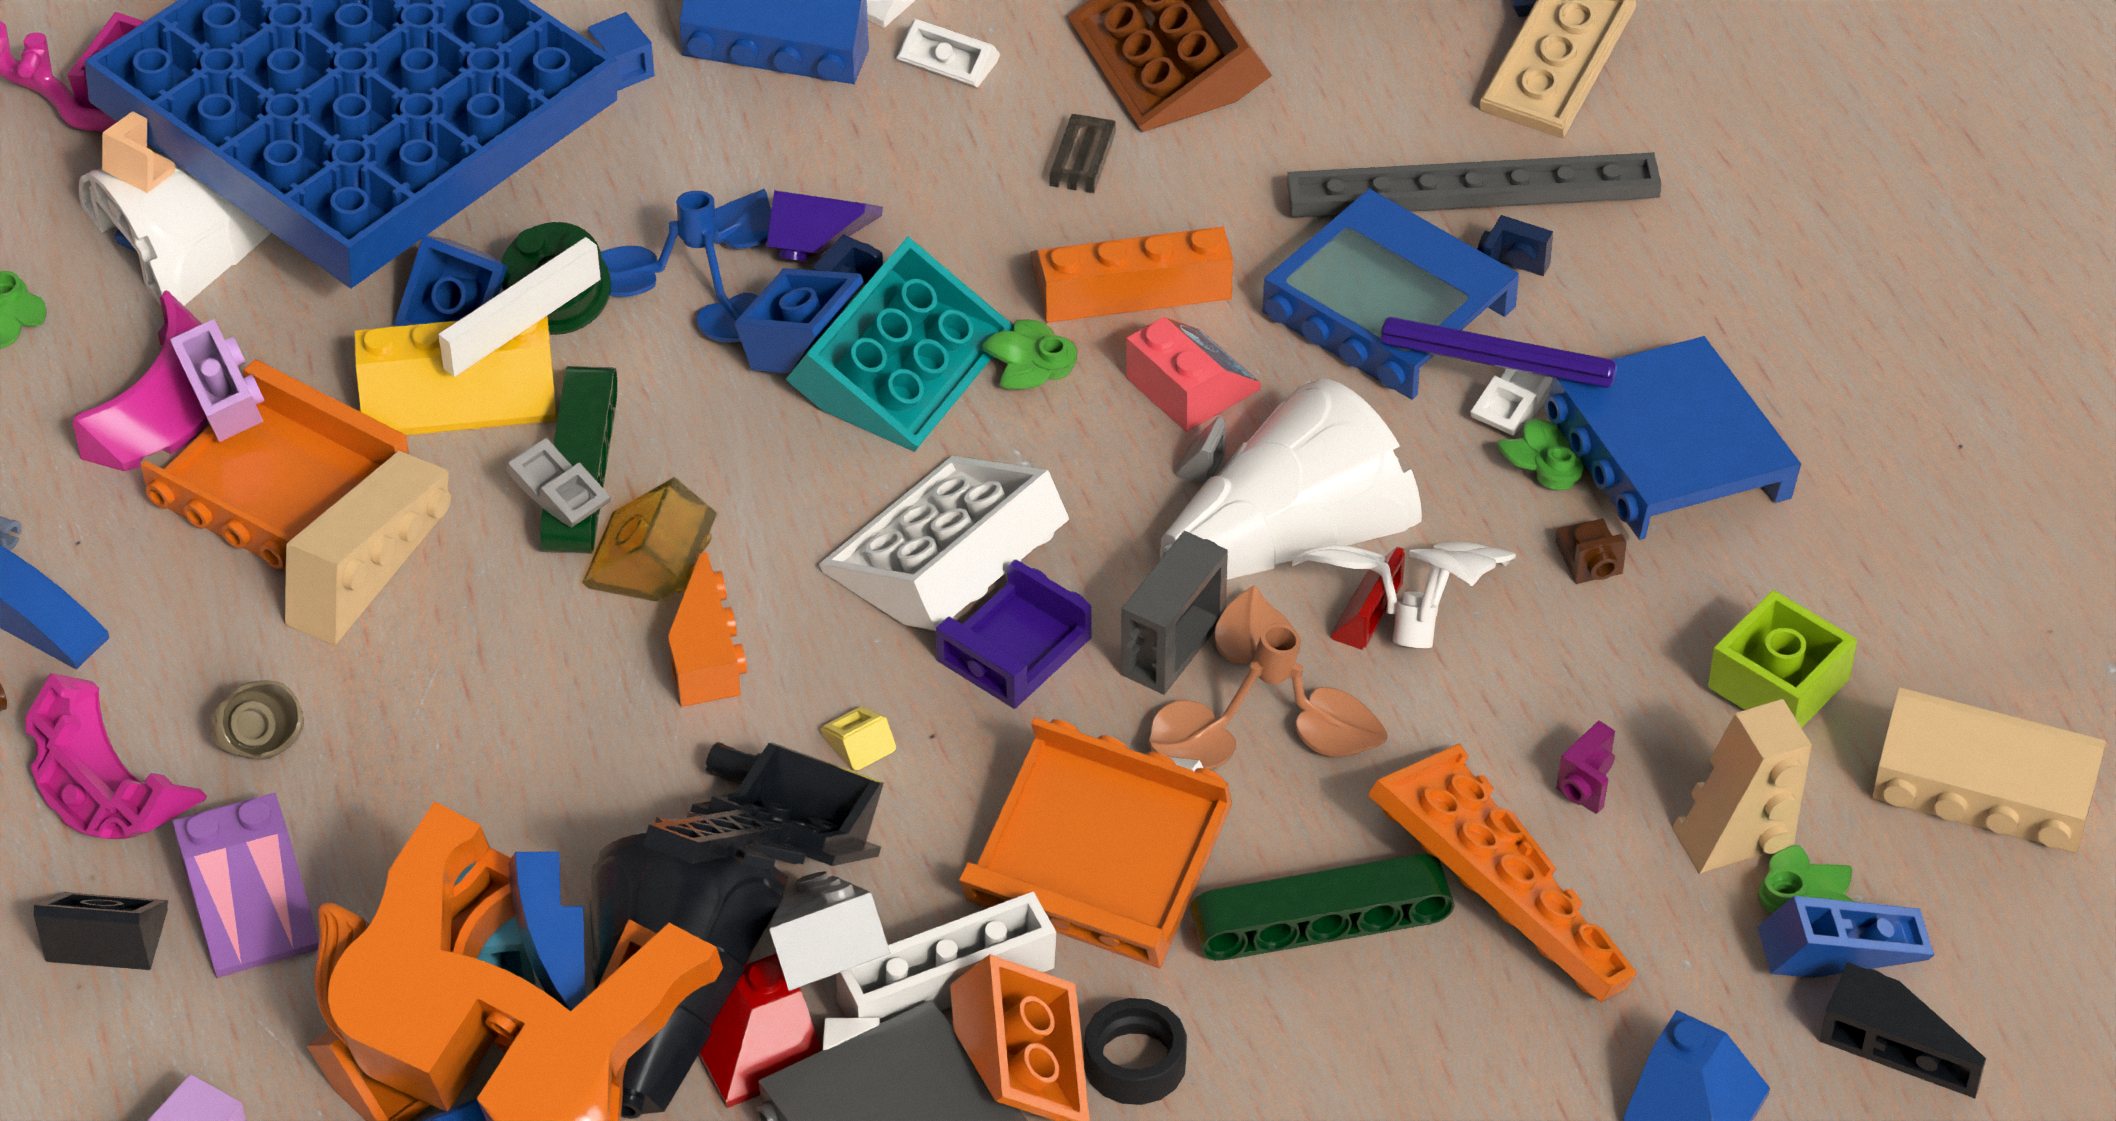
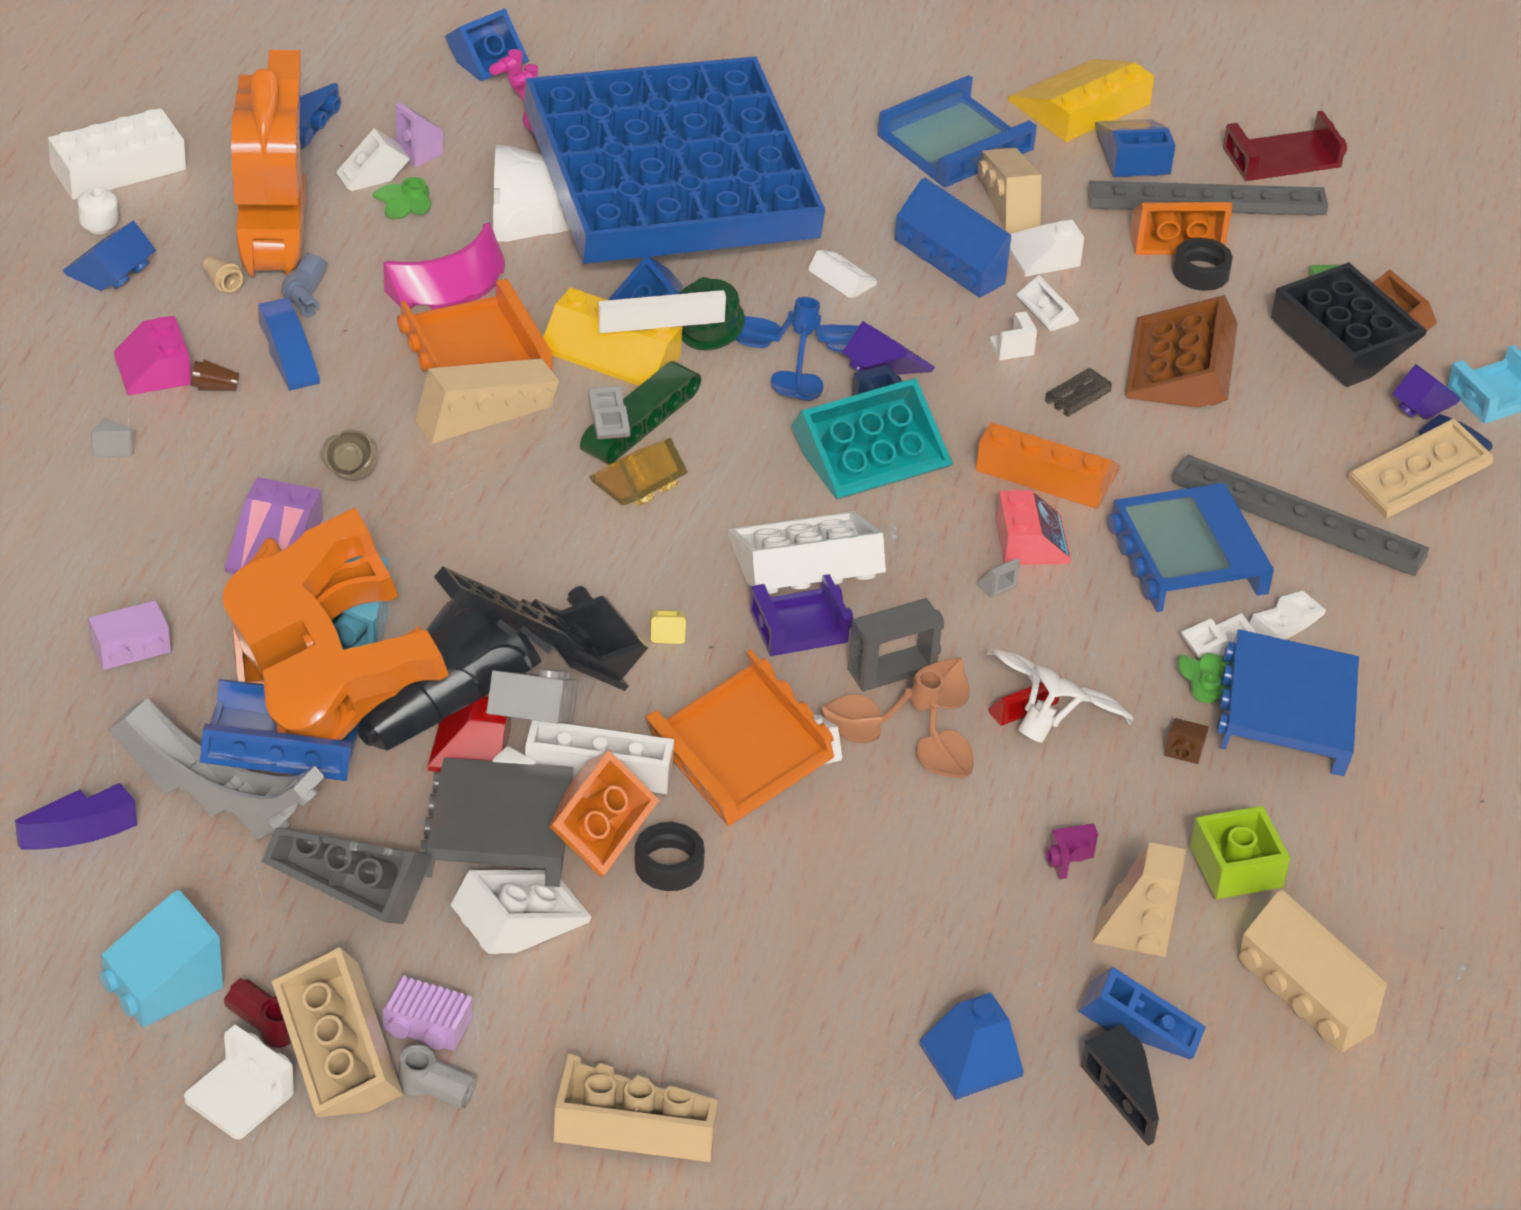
camera: 30 degrees right, 5 degrees down
dark pink windscreen [26,673,207,839] -> none
black slope [34,892,168,970] -> none
light nougat panel [102,111,175,193] -> none
lavender brick [170,319,265,442] -> none
blue slope [508,851,586,1011] -> none
blue panel [588,12,655,91] -> none
orange slope [668,552,747,707] -> none
blue slope [734,268,863,374] -> none
bright green plate [982,319,1077,389] -> none
white cone [1160,378,1422,579] -> none
dark green beam [1189,854,1455,961] -> none
orange wing [1368,743,1637,1003] -> none
dark purple axle [1381,317,1617,388] -> none
dark blue bracket [1477,215,1553,276] -> none
bright green plate [1758,845,1855,913] -> none
none -> white slope [809,250,878,298]
none -> white panel [989,311,1037,360]
none -> white slope [1250,591,1326,639]

